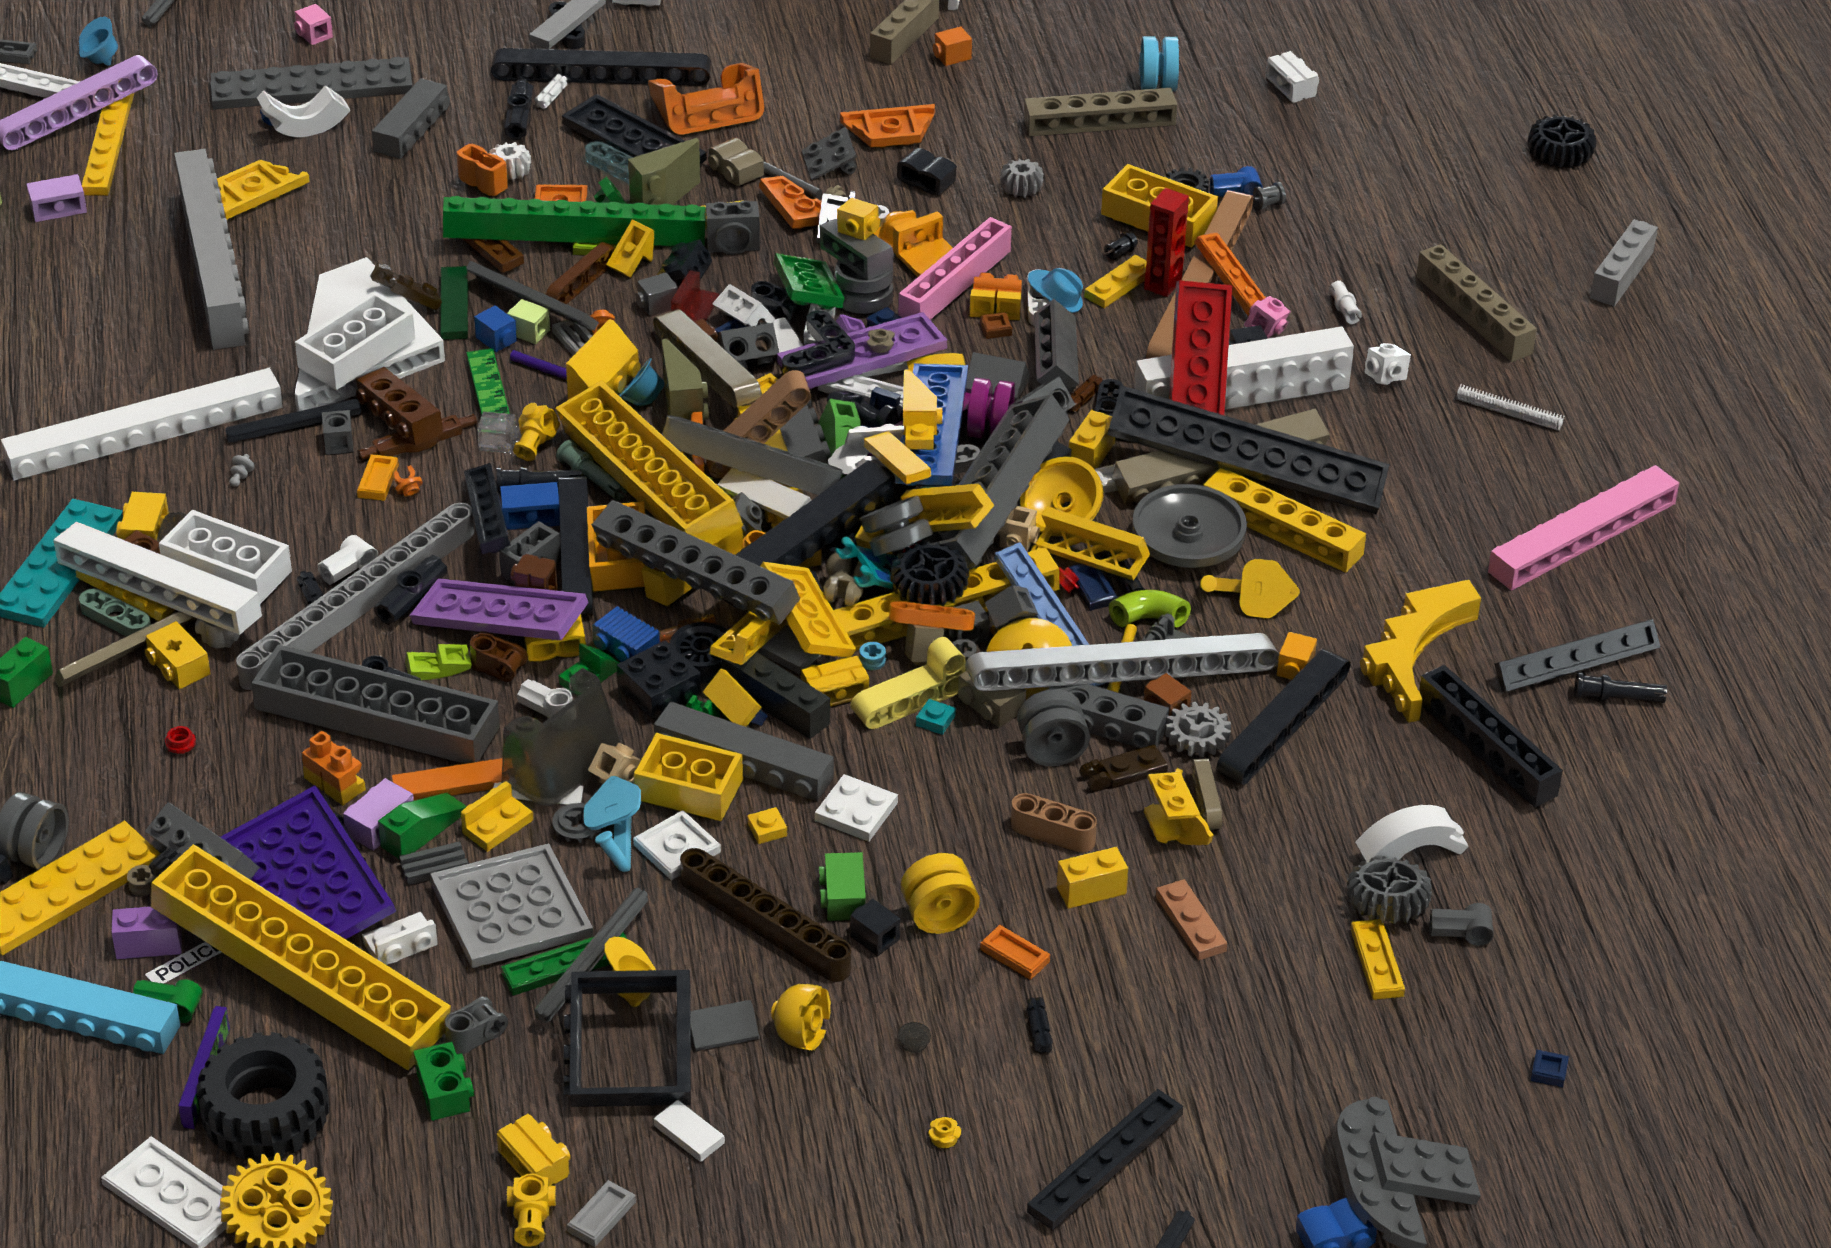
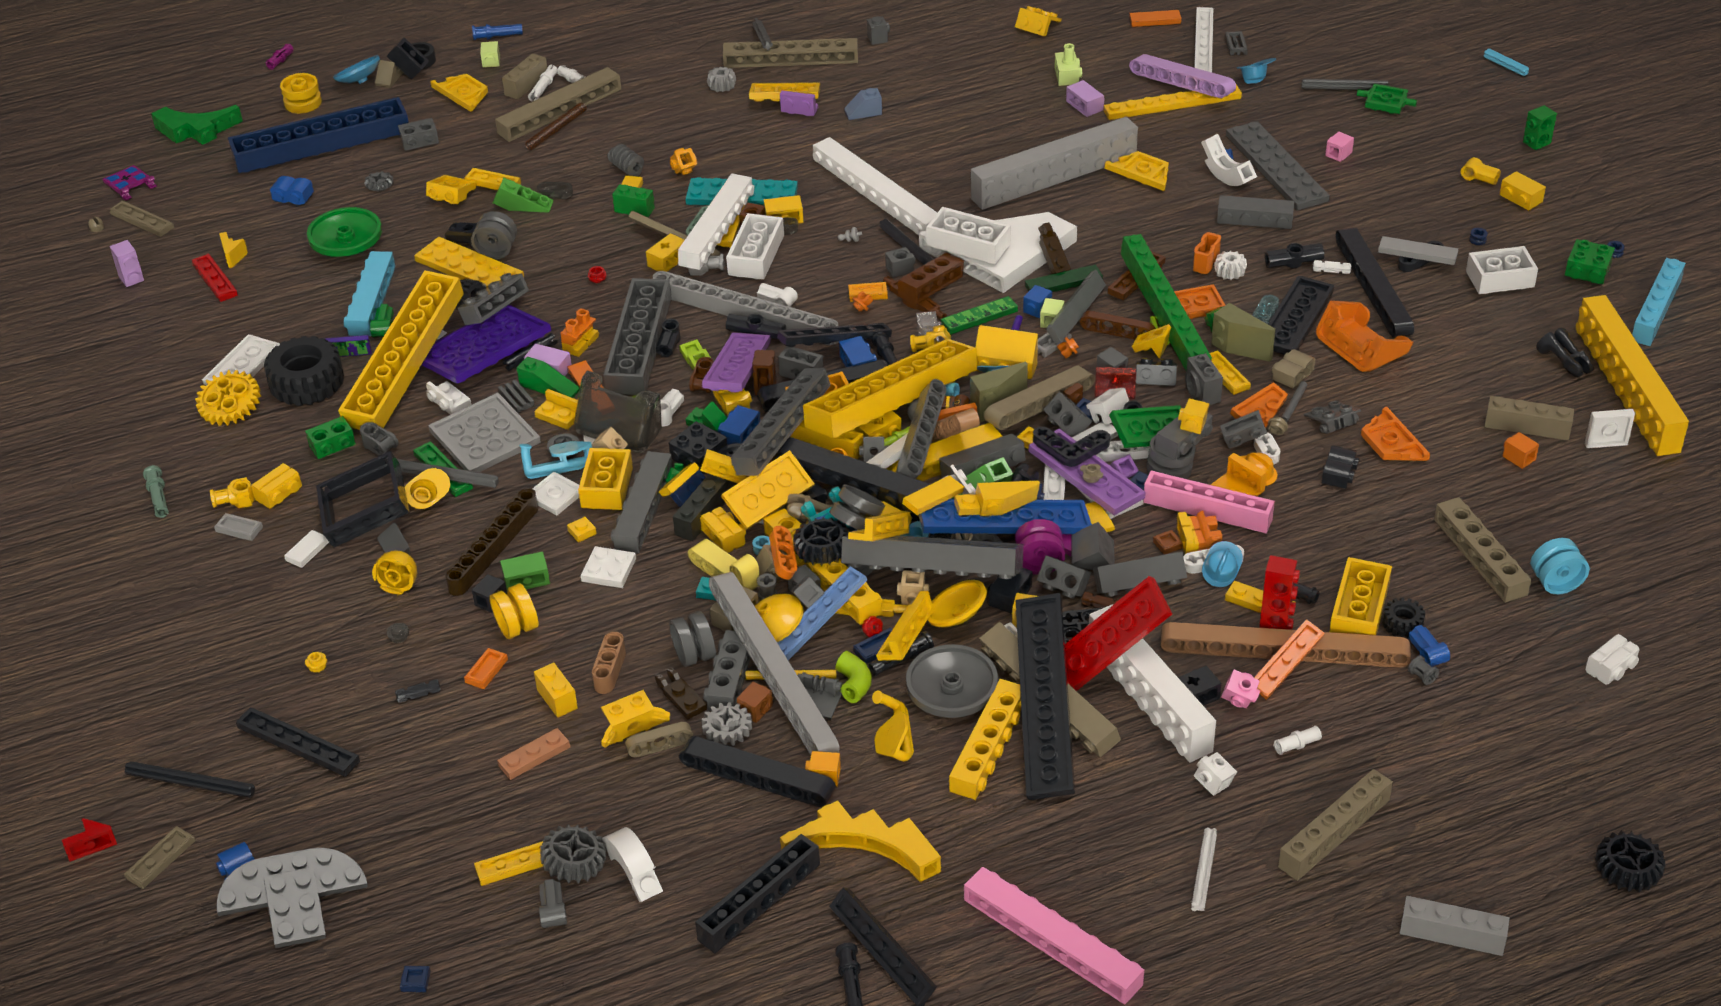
camera: 80 degrees right, 0 degrees up
black axle [297,570,324,605] -> none
light grey gear [1000,158,1044,198] -> none

